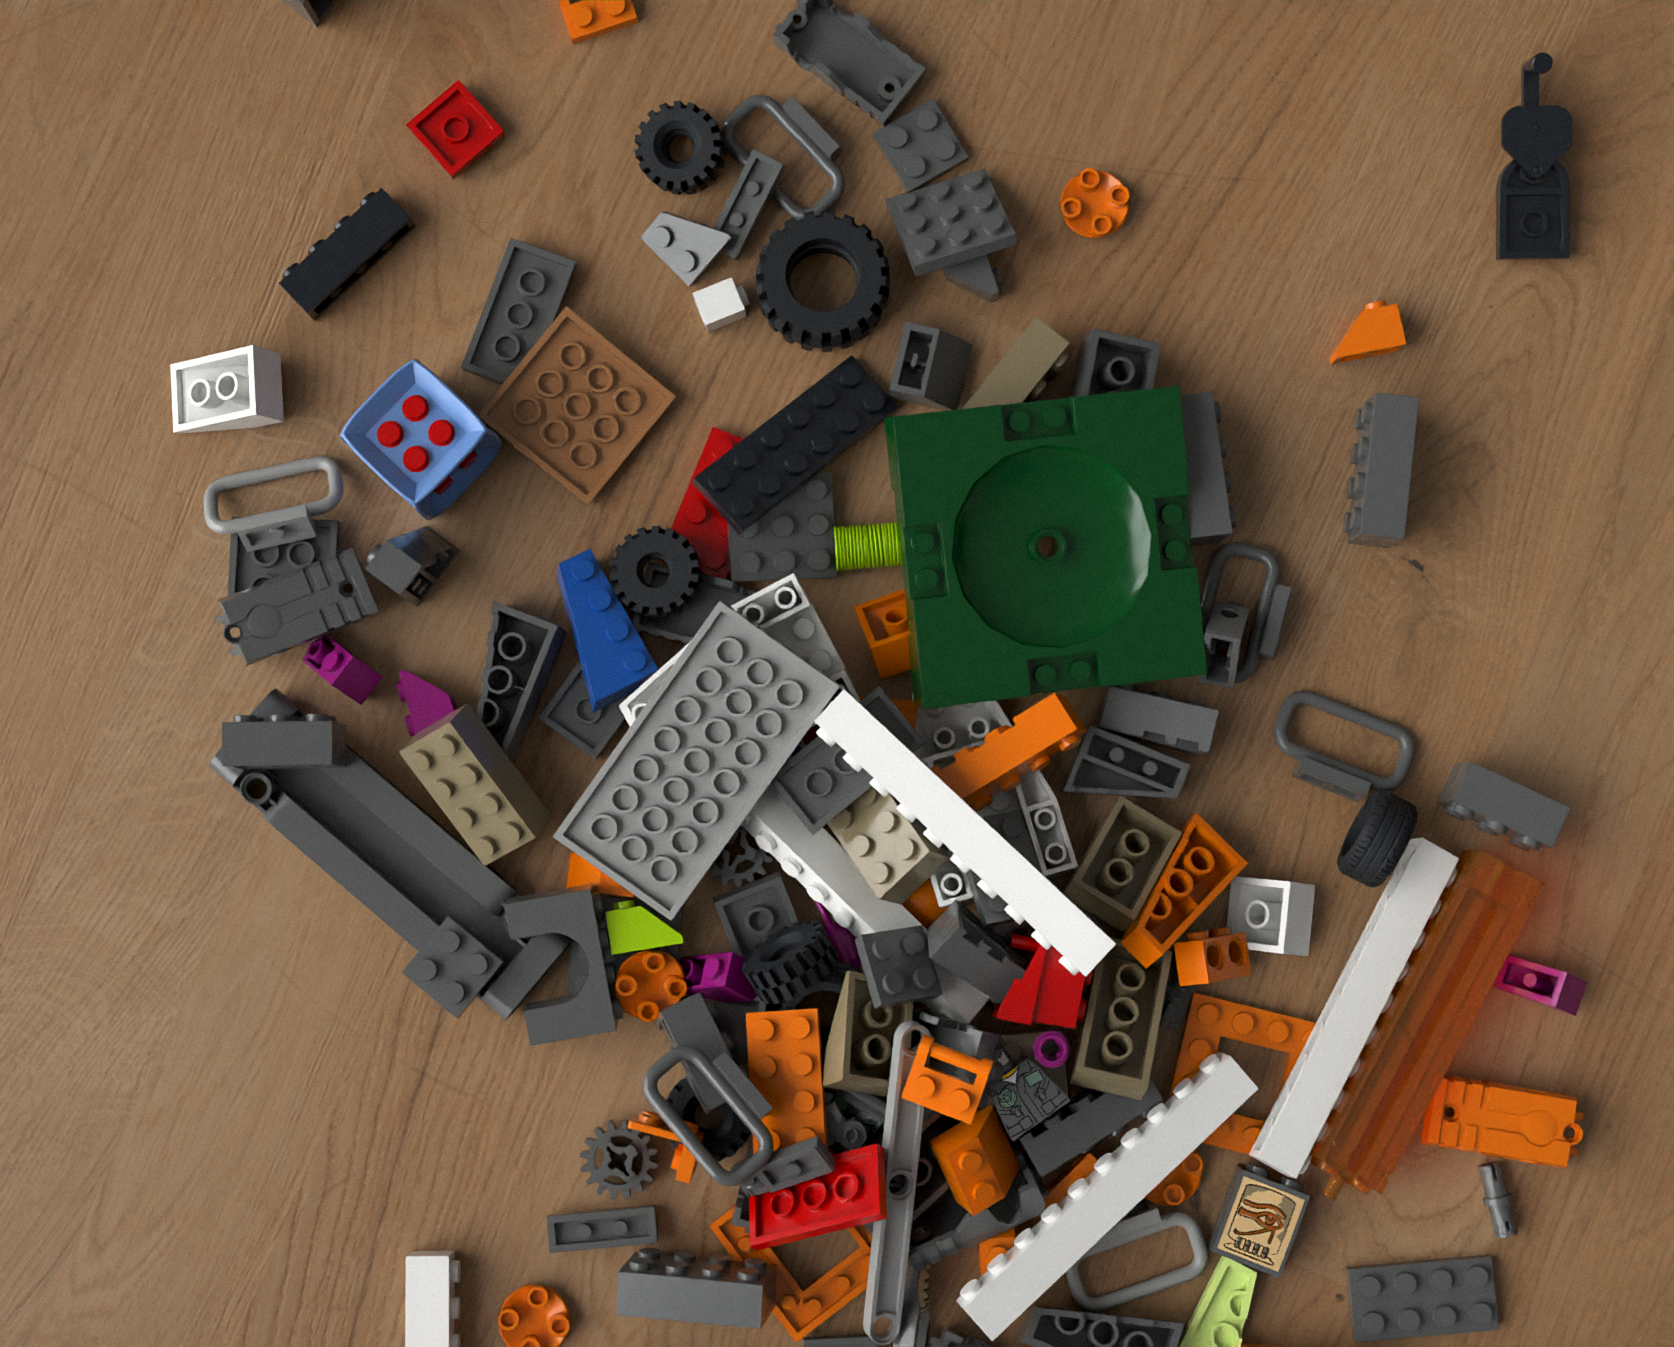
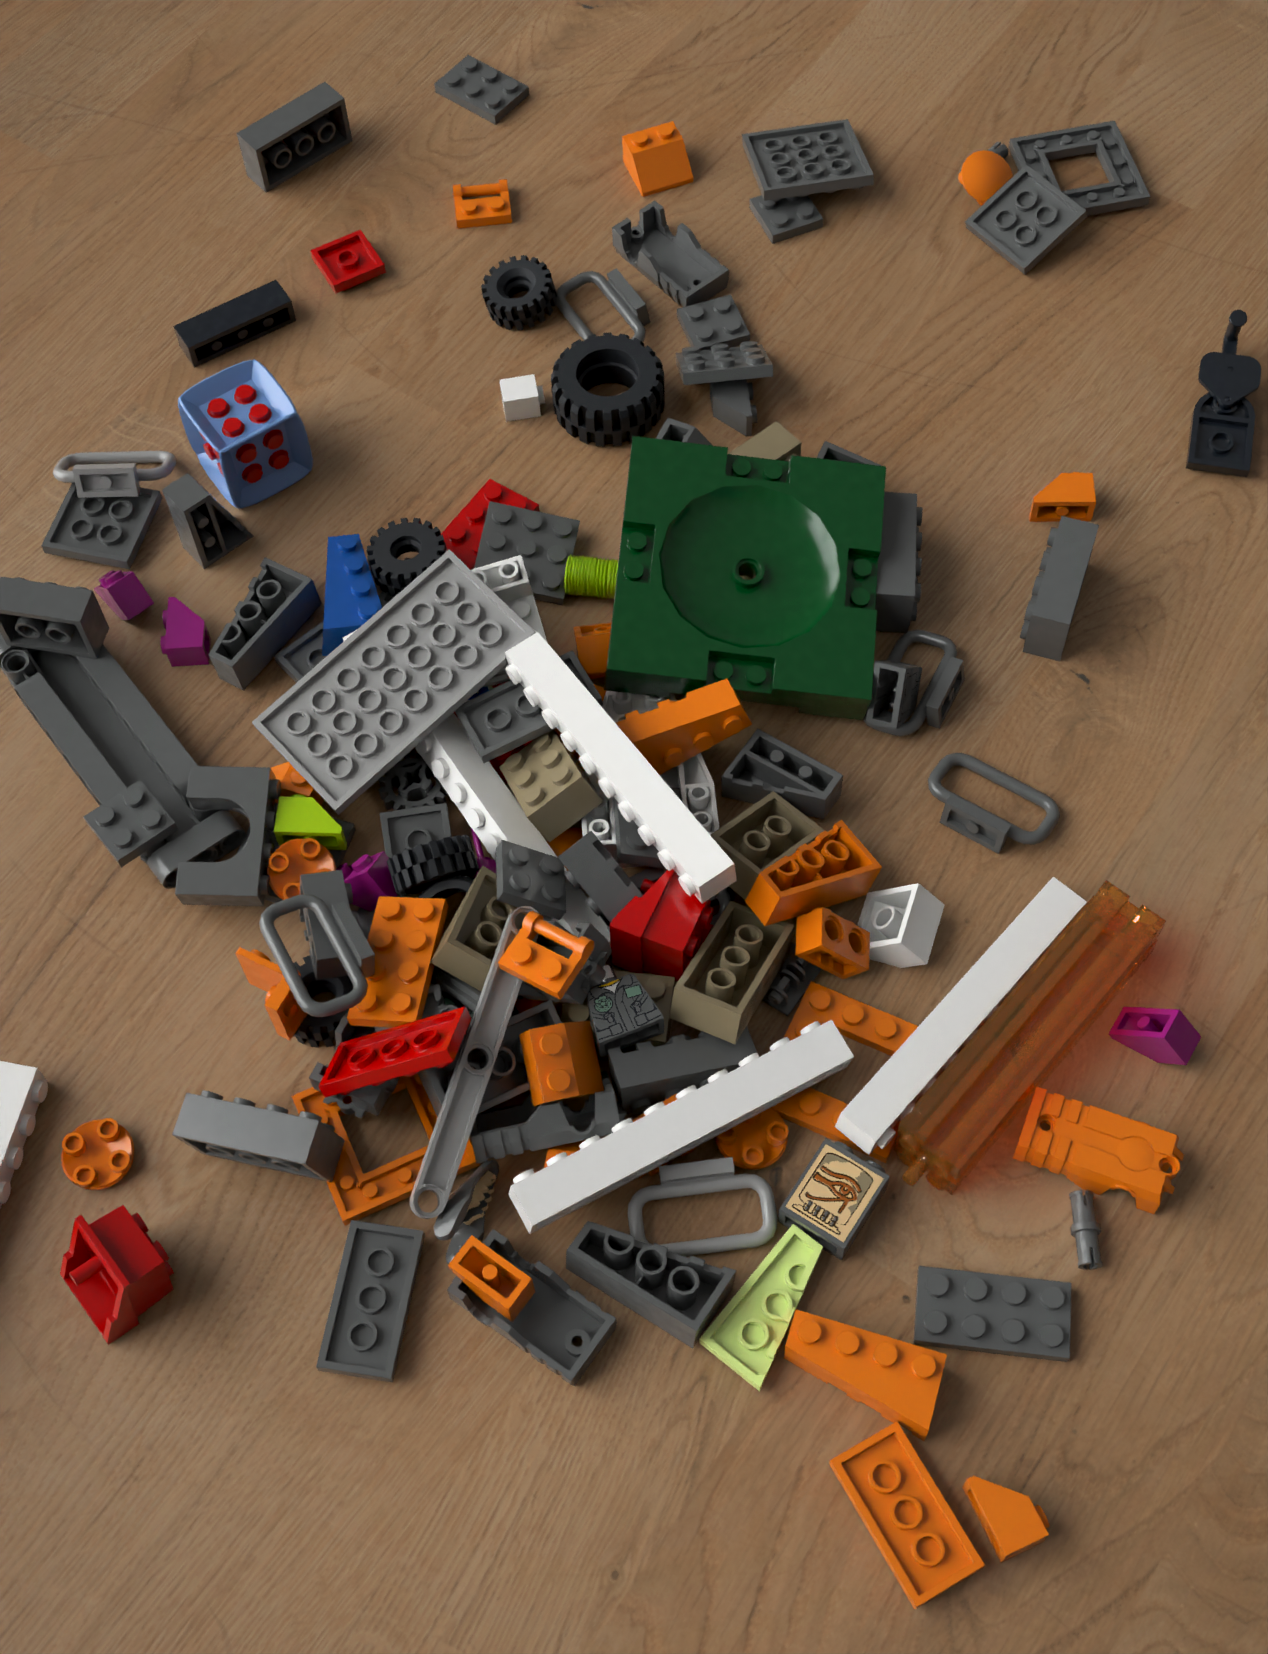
camera: 15 degrees right, 25 degrees down
white slope [170,345,284,434] -> none
dark grey piece [215,547,381,666] -> none
dark tan brick [399,703,553,866] -> none
dark grey plate [461,238,577,384] -> none
medium nougat plate [477,306,676,506] -> none
dark grey plate [547,1205,658,1253] -> none
dark grey gear [580,1119,659,1200] -> none
wing [640,211,735,286] -> none
black plate [692,355,898,535] -> none
dark grey plate [713,149,787,261] -> none
dark grey hinge [731,1136,836,1197] -> none
magenta cone [1033,1031,1070,1068] -> none
orange dish [1060,168,1130,238] -> none
dark grey wedge [1097,684,1219,756] -> none
black tyre [1337,789,1418,888] -> none
dark grey brick [1436,762,1570,851] -> none

